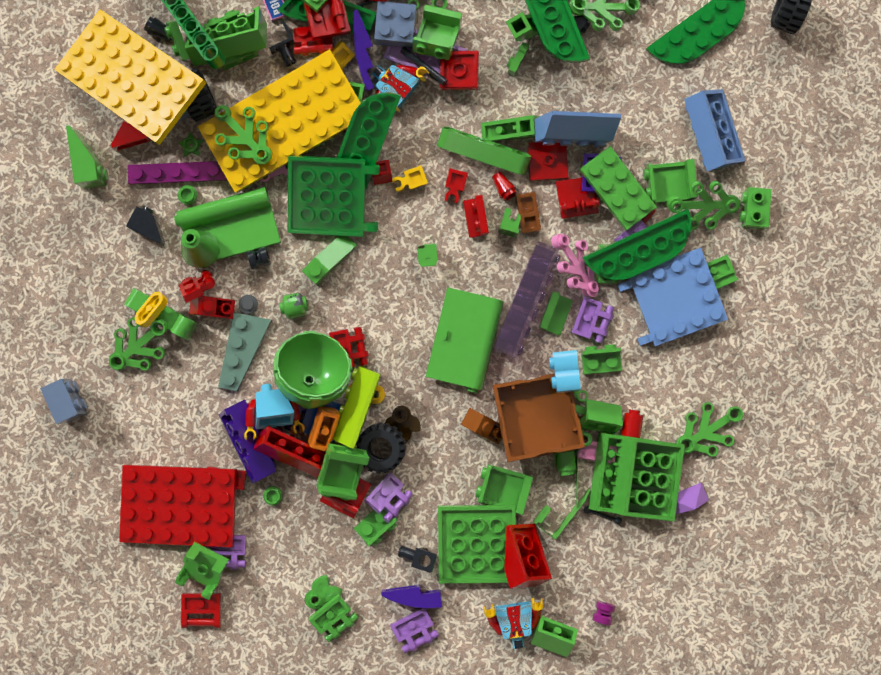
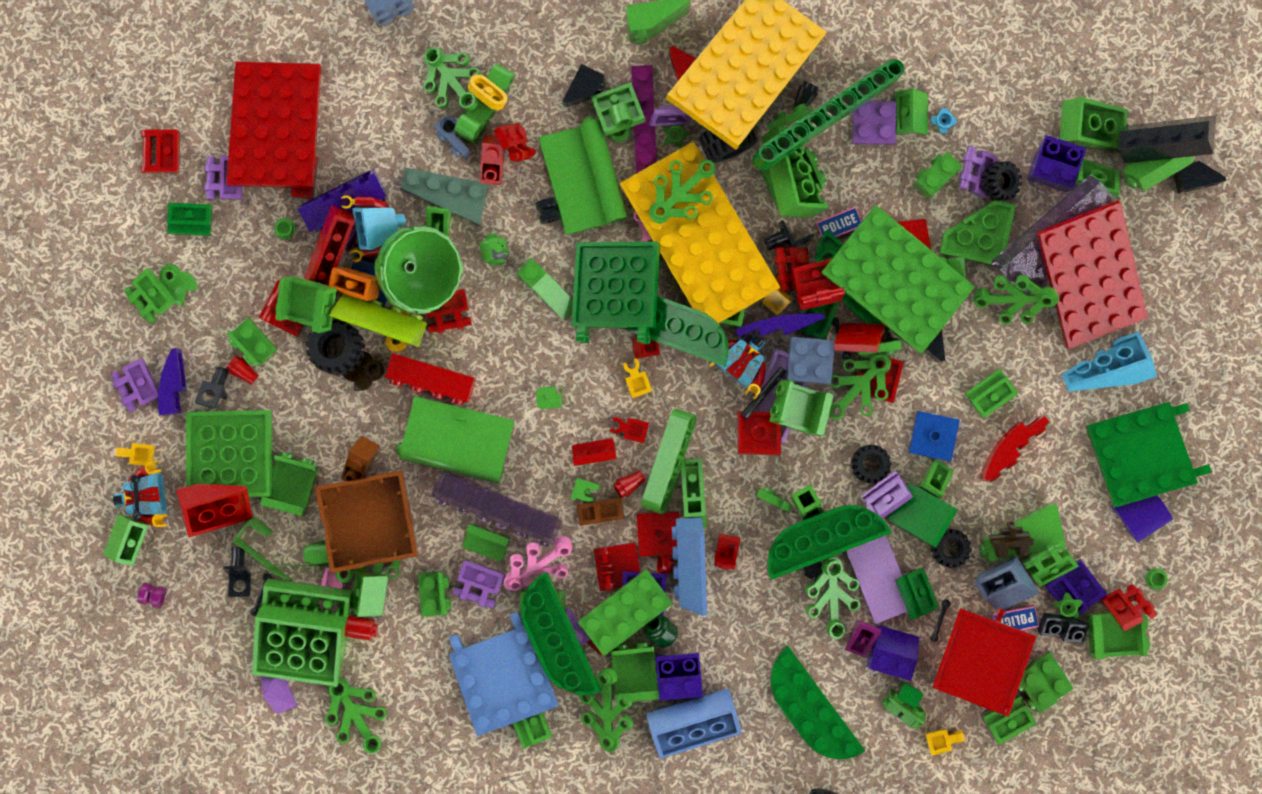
camera: 90 degrees right, 0 degrees up
bright green panel [174,542,229,600] -> none
bright green cone [181,229,220,269] -> none
dark grey plate [239,295,258,314] -> none
medium lavender plate [364,472,413,523] -> none
medium azure brick [549,350,581,393] -> none
bright green brick [739,187,772,229] -> none
none -> yellow plate [115,443,156,466]
none -> black hinge [131,475,142,520]
none -> green plate [166,203,213,236]
none -> black bracket [223,547,251,597]
none -> red cone [226,355,259,385]
none -> red brick [385,353,476,406]
none -> bright green slope [426,206,452,237]
none -> sand blue plate [434,116,471,160]
none -> bright green plate [591,82,645,136]
none -> dark green head [646,615,678,648]
none -> medium lavender slope [649,105,692,126]
none -> dark purple slope [656,653,703,701]
none -> red plate [657,555,674,576]
none -> red bracket [714,533,740,570]

